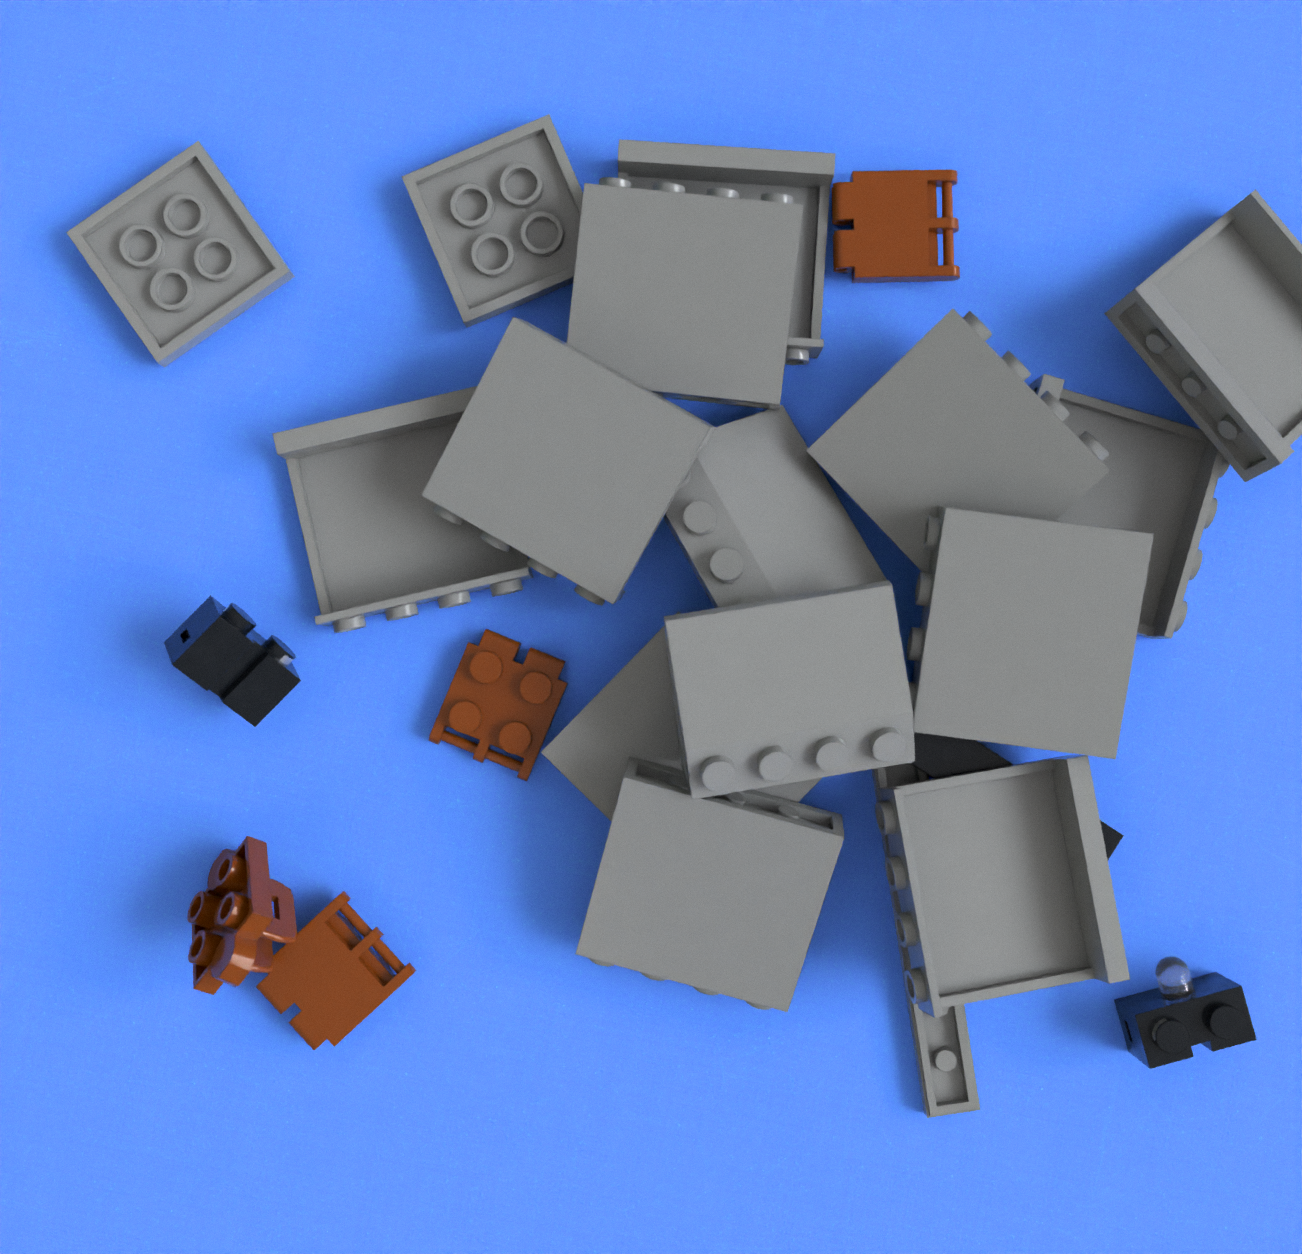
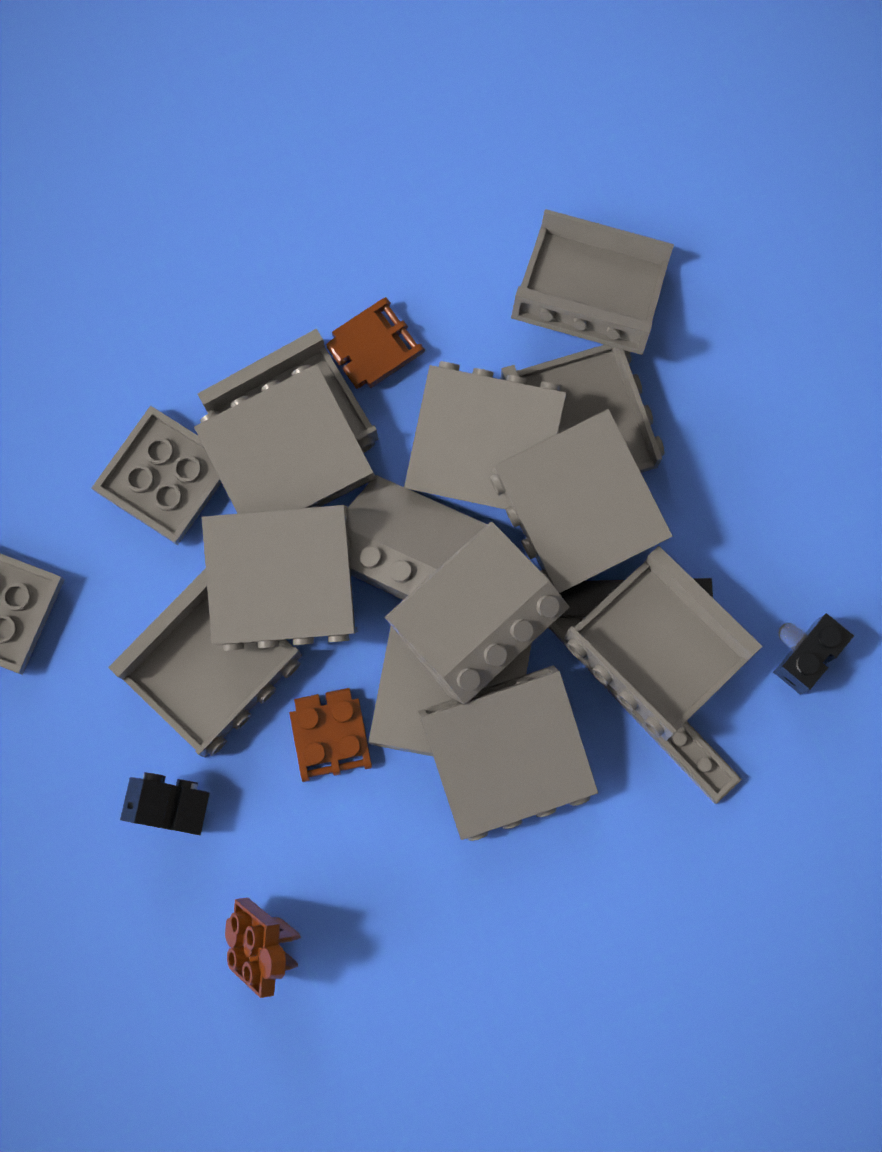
camera: 30 degrees left, 10 degrees down
dark orange plate [256,891,416,1050] -> none

